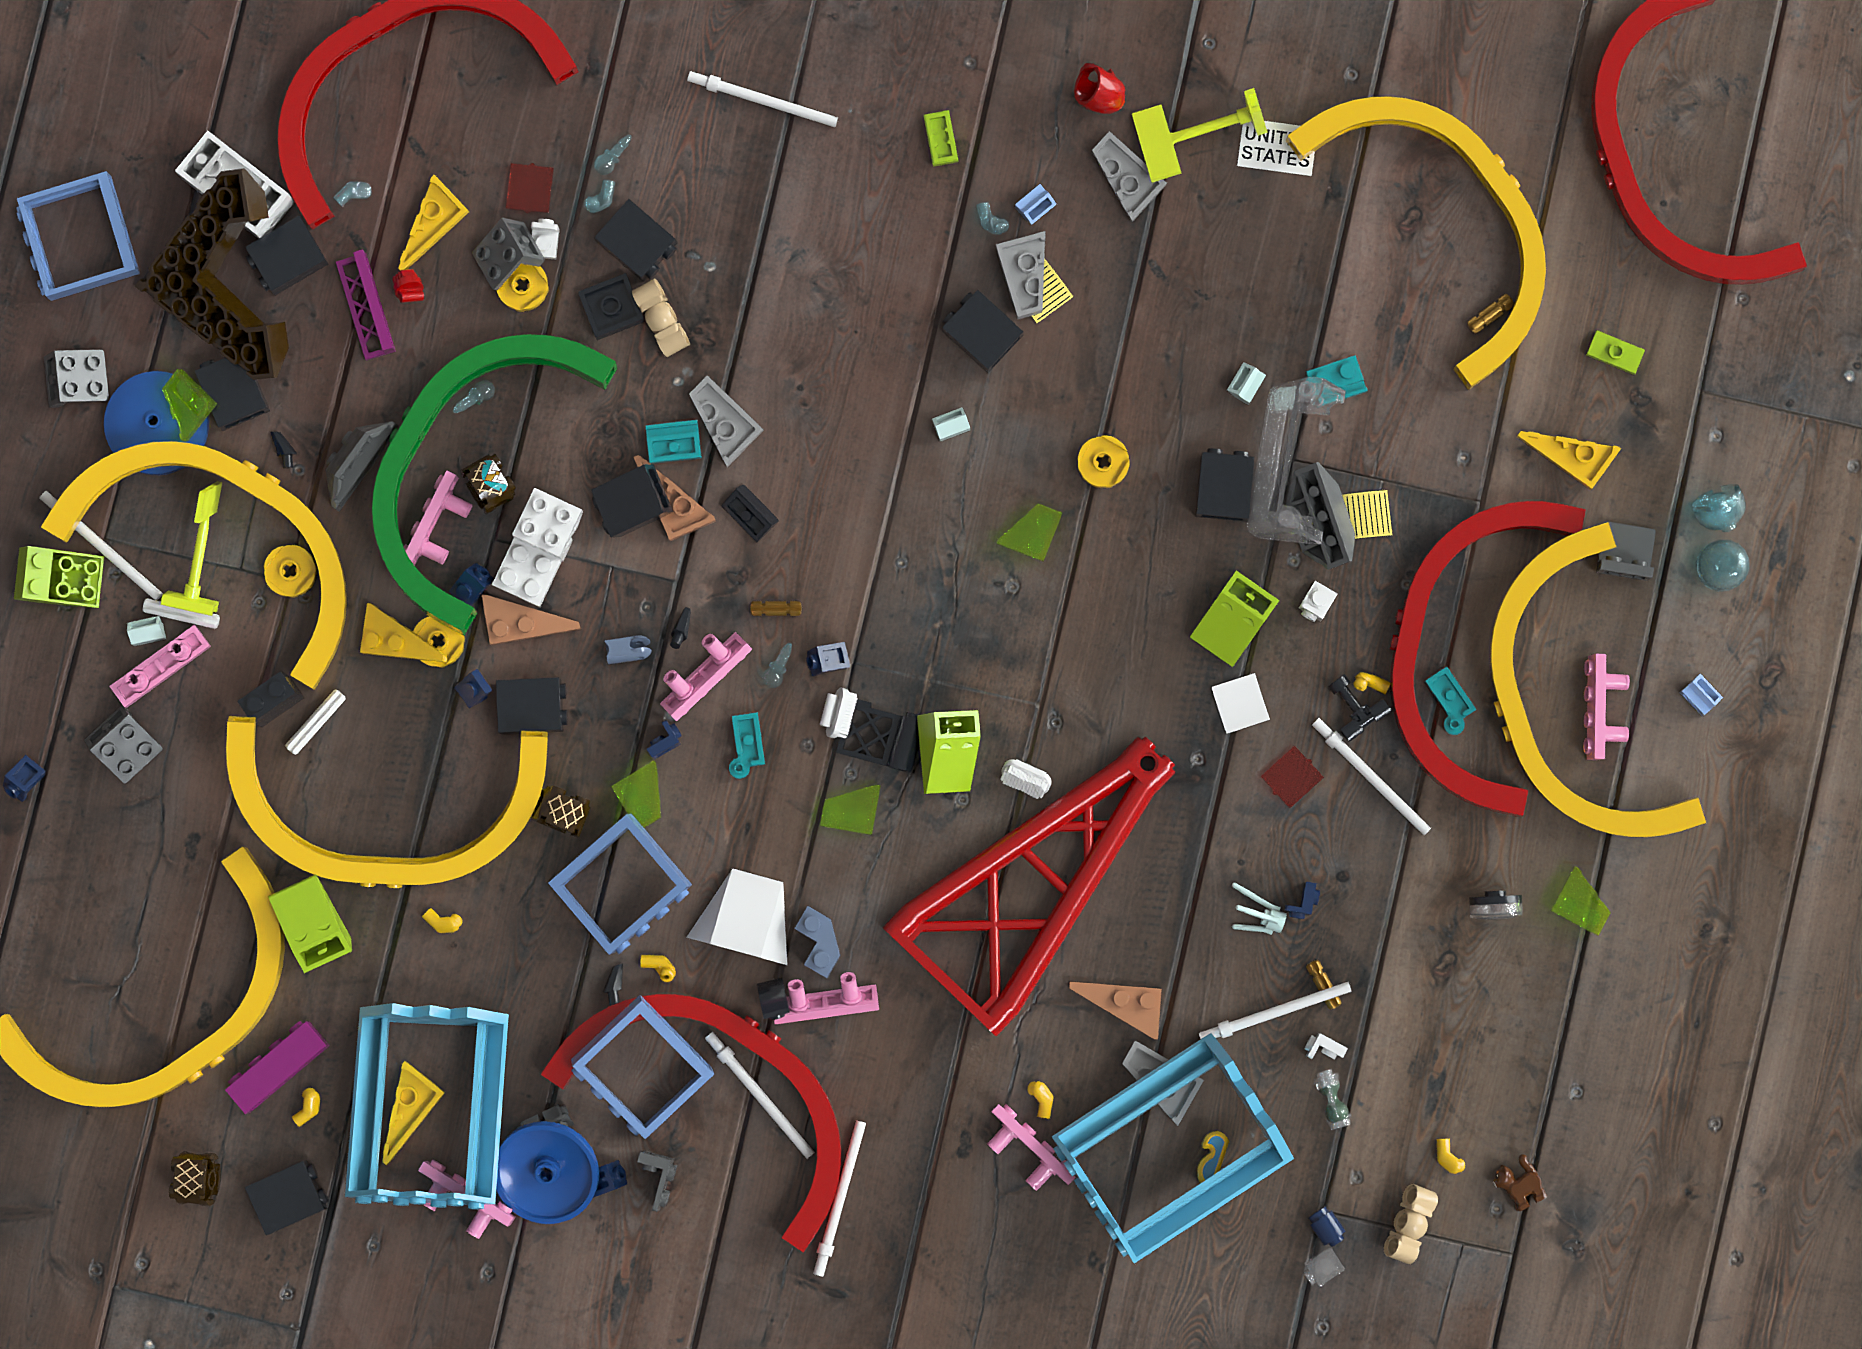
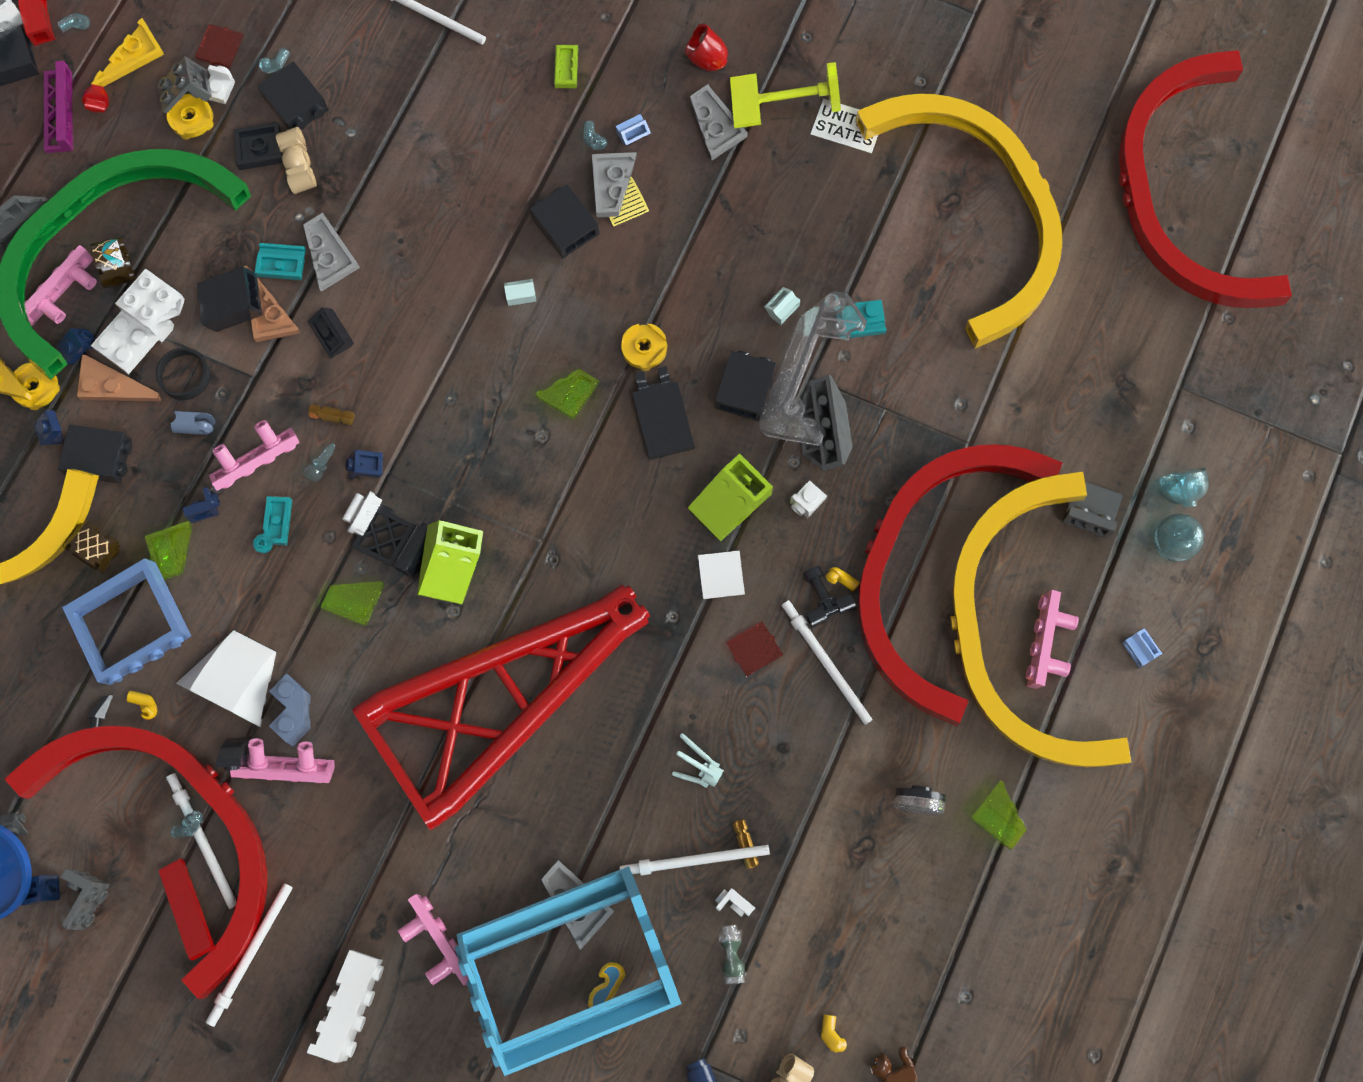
camera: 10 degrees right, 10 degrees down
clear light blue bar [453,380,495,413] -> none
medium blue window [571,995,714,1139] -> none
clear light blue bar [594,135,632,175] -> none
black bar [670,607,691,649] -> none
white piece [1000,759,1051,799] -> none
yellow arm [1027,1081,1053,1119] -> none
nougat wing [1069,982,1162,1039] -> none
dark blue bracket [1284,882,1320,919] -> none
light yellow sticker [1342,490,1392,539] -> none
teal hinge [1424,667,1477,735] -> none
pearl gold axle [1467,294,1514,334] -> none
yellow wing [1517,431,1621,490] -> none
lime plate [1586,330,1645,375] -> none
none -> black tyre [155,348,210,400]
none -> red tile [158,858,215,961]
none -> clear light blue arm [171,811,203,838]
none -> white wedge [307,950,384,1063]
none -> black tile [632,366,695,460]

